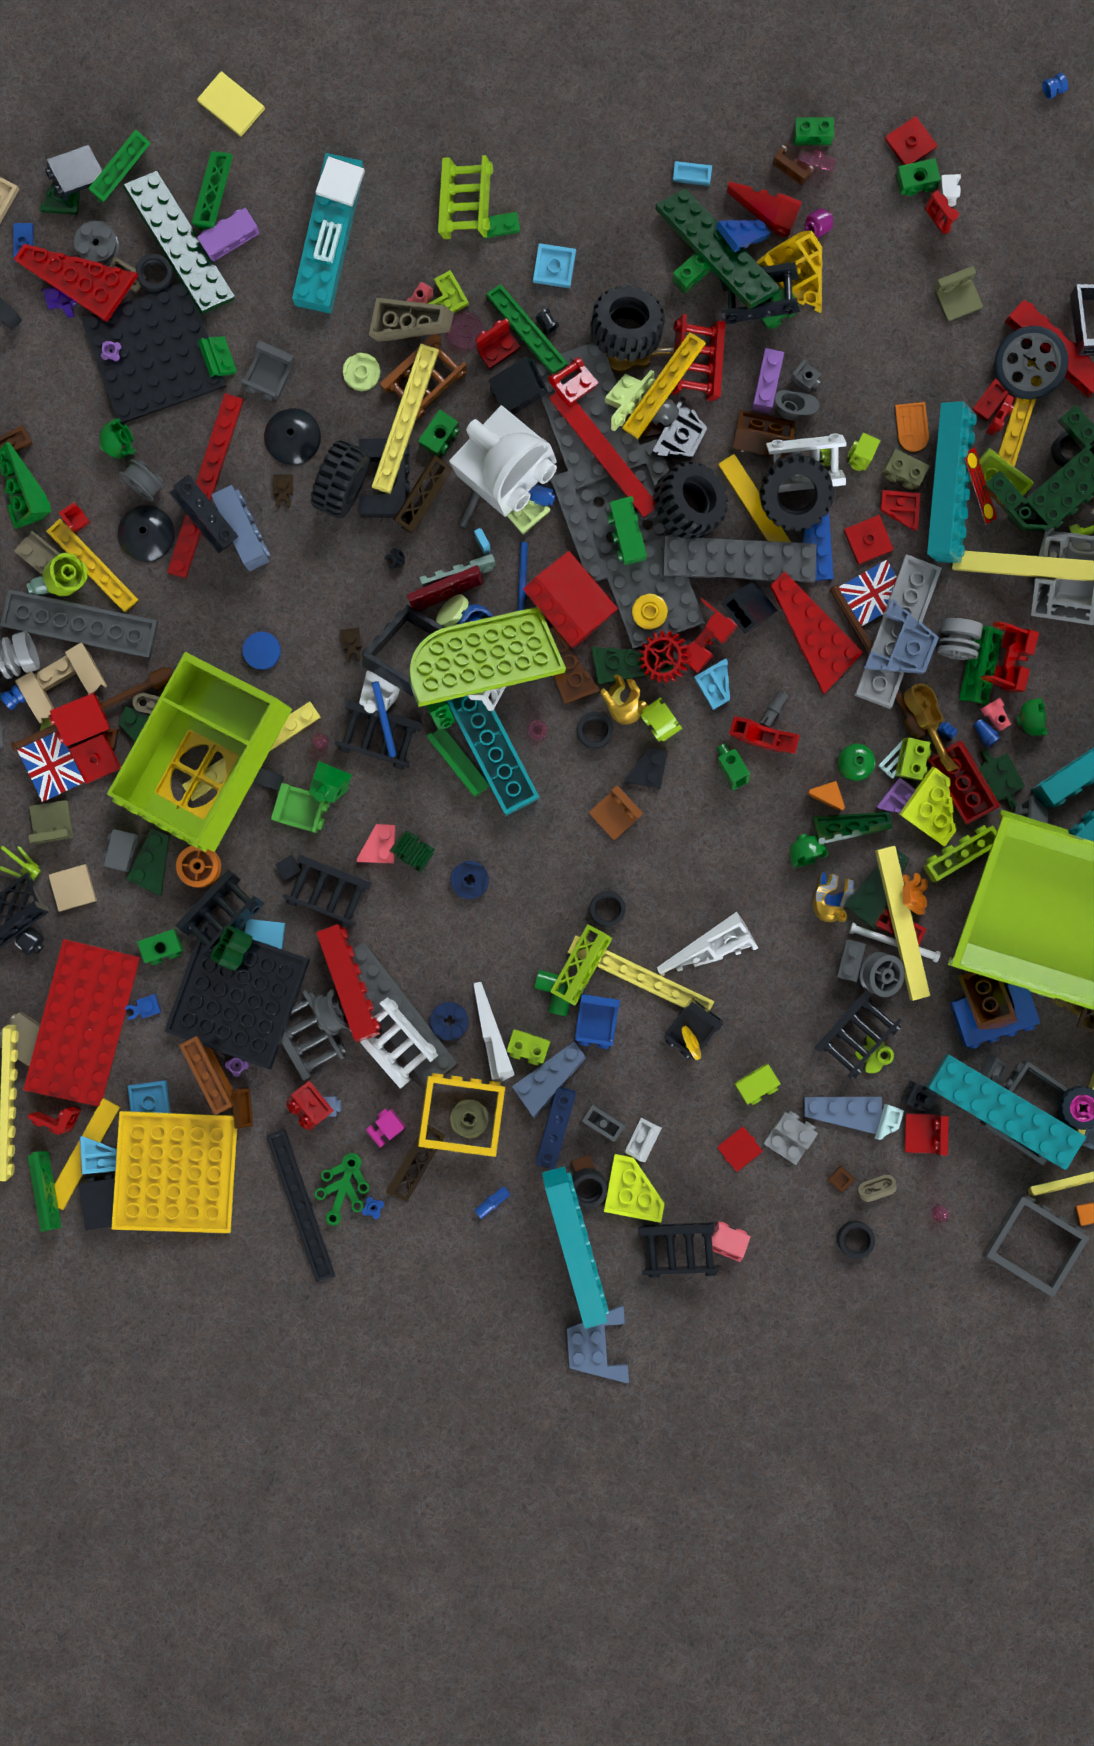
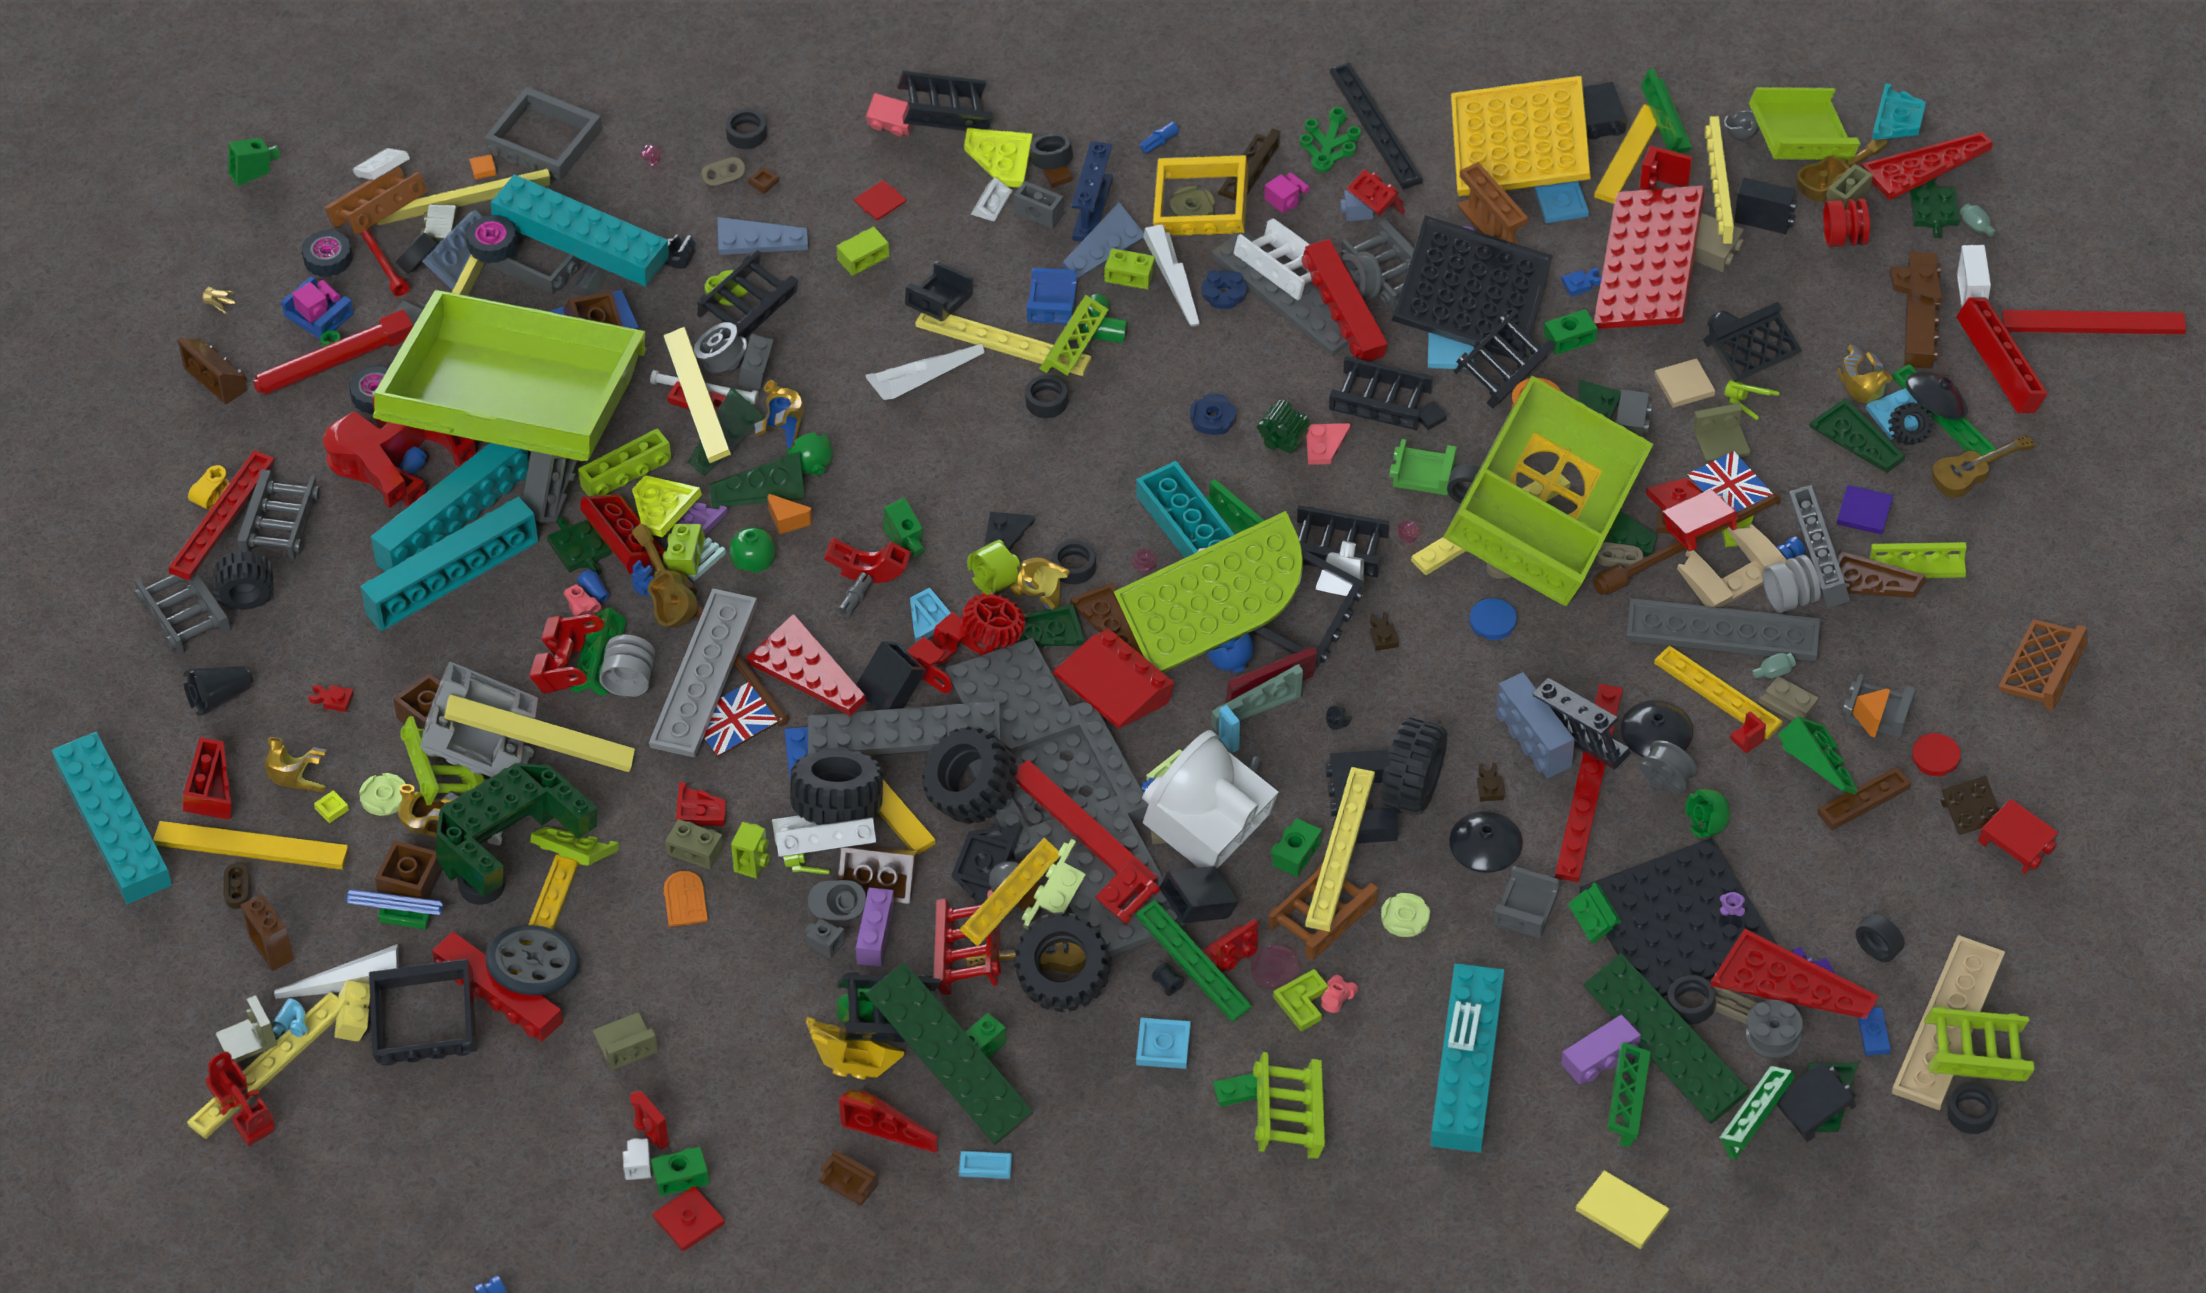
camera: 175 degrees right, 35 degrees down
lime brick [43,553,88,596] -> none
medium azure wing [79,1136,117,1174] -> none
dark green brick [210,925,253,971] -> none
reddish brown tile [231,1088,253,1129] -> none
green torso [309,761,352,803] -> none
white tile [316,156,365,207] -> none
blue plate [362,1197,384,1219] -> none
dark tan wedge [369,298,454,342] -> none
blue bar [371,681,397,757] -> none
dark brown fence [393,455,453,533] -> none
yellowish green tile [436,594,469,628] -> none
blue bar [518,542,528,611] -> none
teal brick [542,1166,609,1329] -> none
sand blue wing [567,1305,629,1383] -> none
dark orange bracket [589,785,643,840] -> none
green wedge [606,496,647,566] -> none
yellow wheel [632,594,668,630] -> none
yellow wheel [682,1026,701,1060] -> none
blue wing [716,220,771,252] -> none
light grey plate [763,1111,818,1165] -> none
green brick [793,117,834,146] -> none
clear pink plate [798,147,837,172] -> none
magenta head [805,208,833,238] -> none
red plate [844,515,894,565] -> none
sand blue wing [864,599,939,674] -> none
light aqua tile [875,1104,904,1140] -> none
orange plate [903,873,928,915] -> none
red bracket [905,1113,949,1156] -> none
teal brick [927,401,977,563] -> none
sticker [965,447,997,524] -> none
red plate [972,378,1008,422] -> none
red wing [986,395,1014,436] -> none
green cylinder [1017,697,1048,736] -> none

